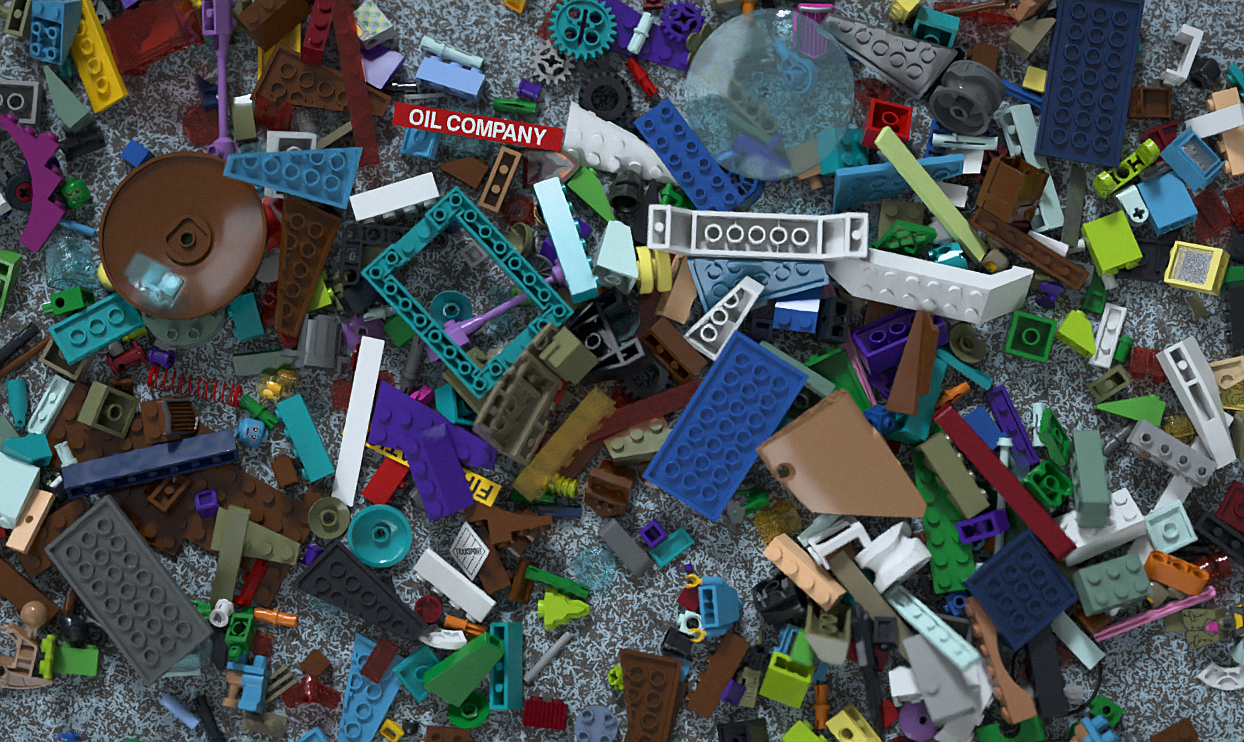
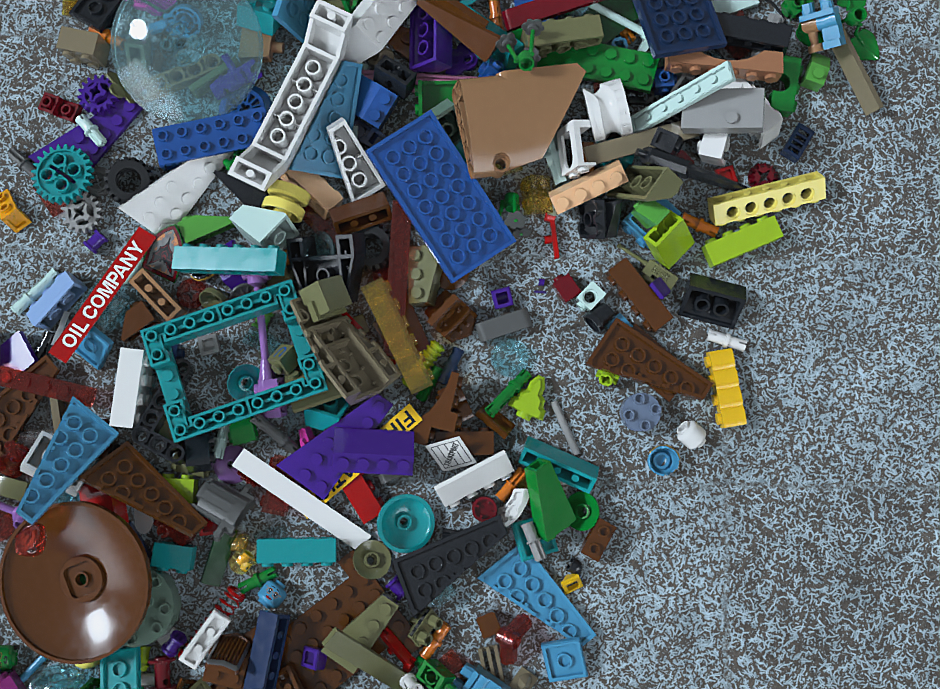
camera: 65 degrees left, 0 degrees up
clear light blue brick [123,251,185,303] -> none
reddish brown brick [270,454,303,489] -> none
clear red tile [359,636,400,684] -> none
green pin [493,97,537,116] -> none
dark red brick [522,695,568,731] -> none
pearl dark grey helmet [608,170,645,214] -> none
red pin [624,56,659,99] -> none
teal tile [649,526,696,569] -> none
dark azure torso [684,574,743,642] -> none
black gear [744,644,773,671] -> none
medium lavender dish [899,699,940,741] -> none
dark purple brick [956,508,1010,544] -> none
none -> clear red piece [14,523,47,557]
none -> white tile [178,608,231,670]
none -> olive brick [267,344,299,375]
none -> olive hips [408,606,443,648]
none -> plant [496,19,544,71]
none -> light grey axle [521,521,546,562]
none -> red piece [544,213,559,259]

